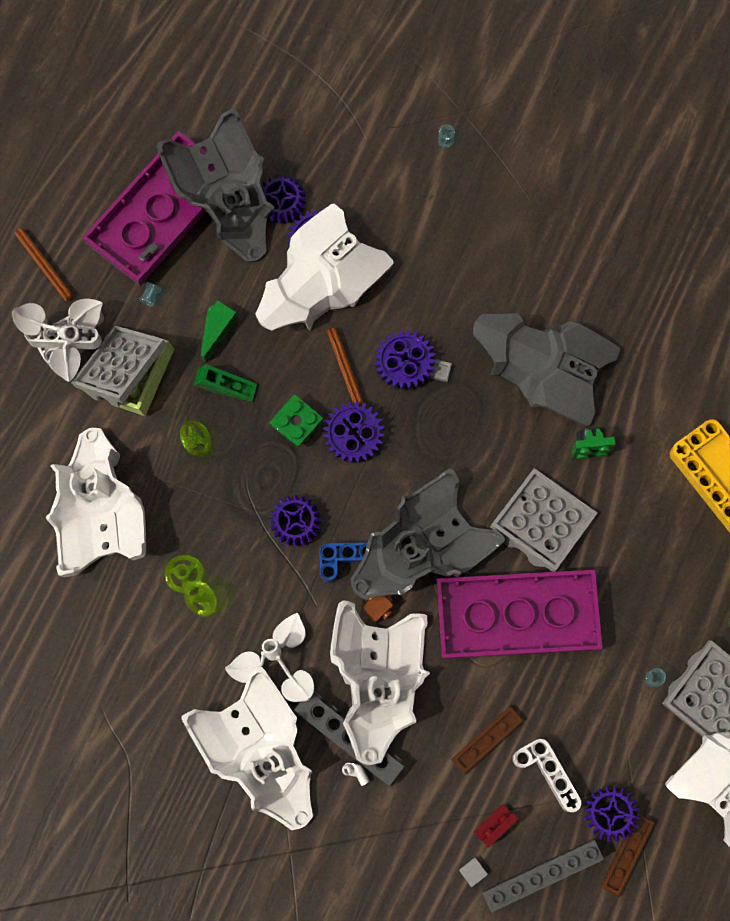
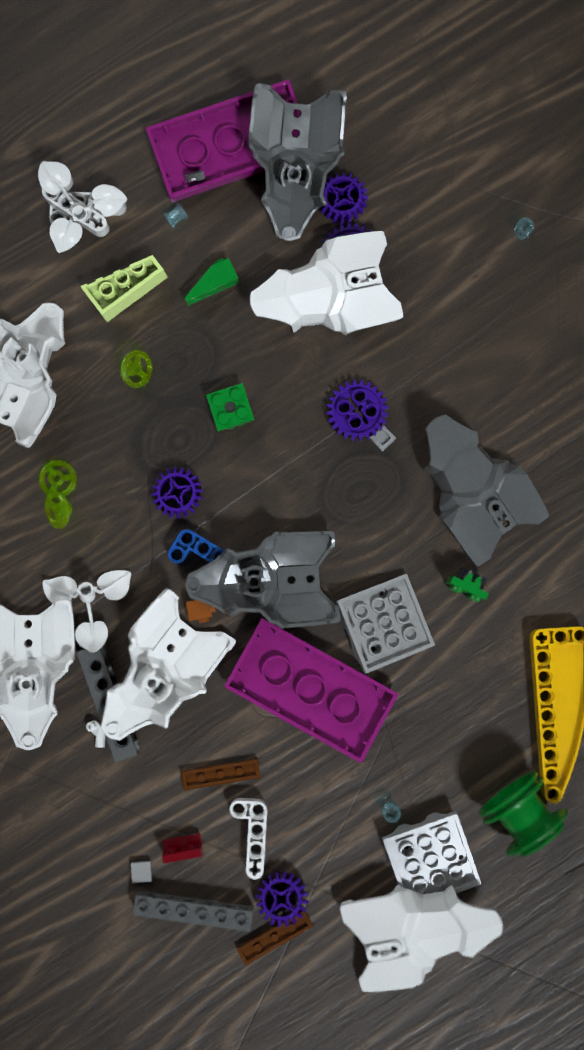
camera: 30 degrees right, 10 degrees up
dark orange axle [15,228,73,301] -> none
light grey piece [71,326,167,407] -> none
green slope [194,364,257,402] -> none
dark purple gear [323,401,385,463] -> none
dark orange axle [327,328,364,407] -> none

